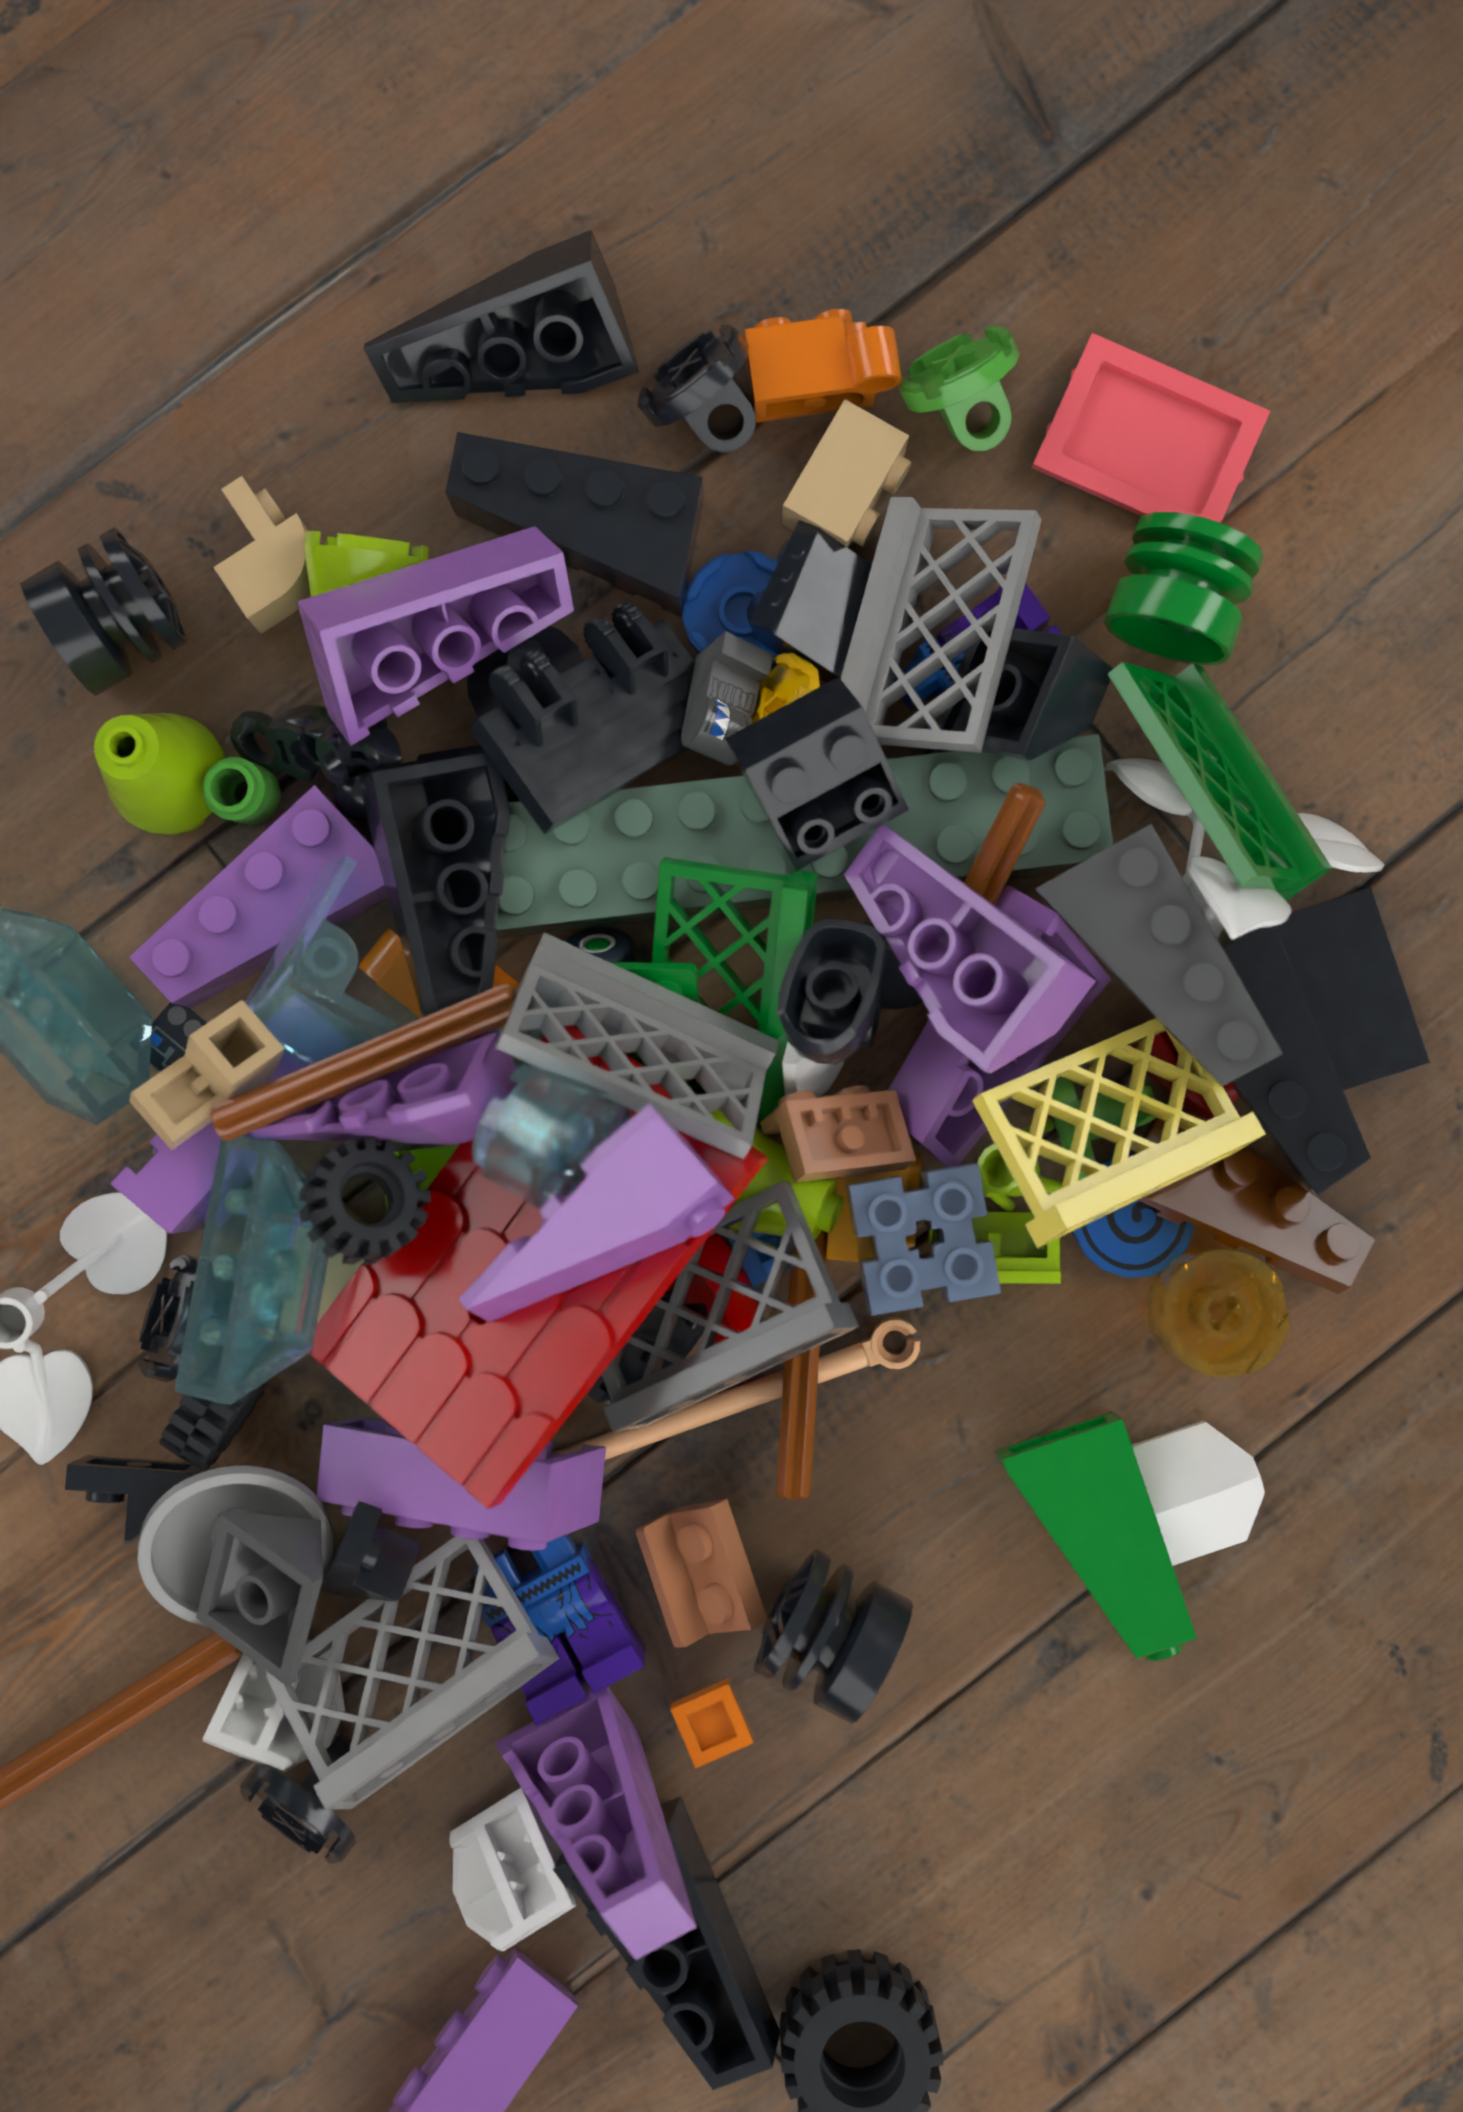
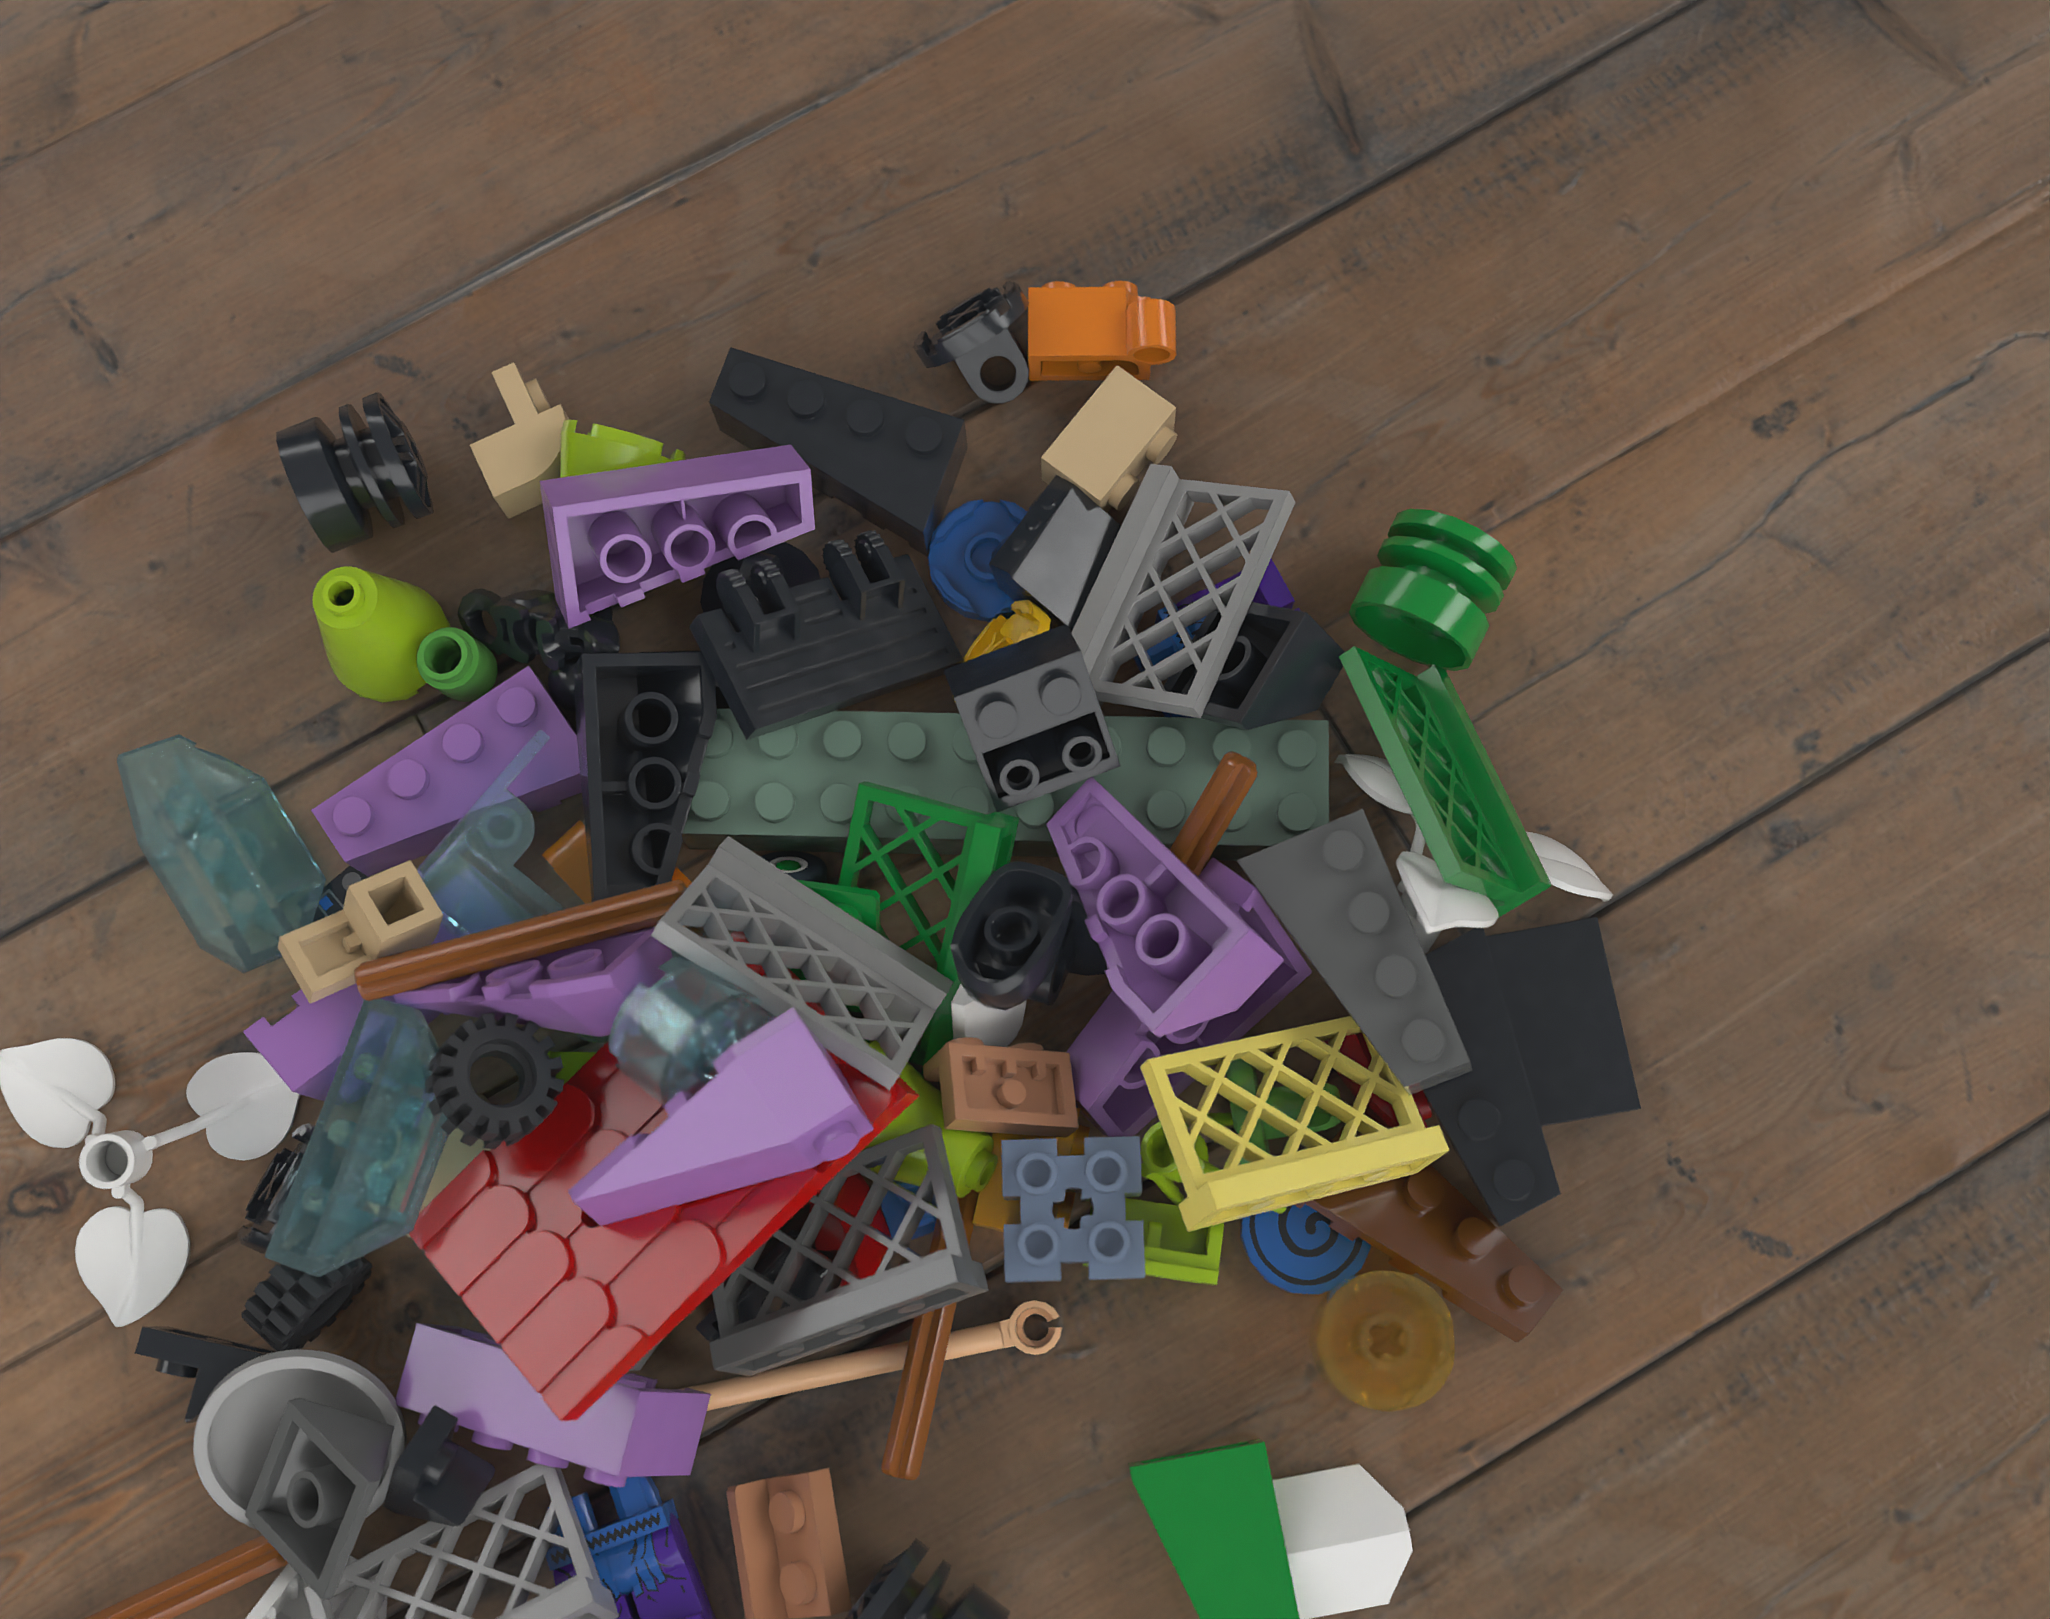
camera: 10 degrees right, 10 degrees down
black wedge [364,230,638,403] -> none
dark grey leg [681,631,774,766] -> none
bright green tile [898,326,1020,451] -> none
coral piece [1032,333,1270,523] -> none

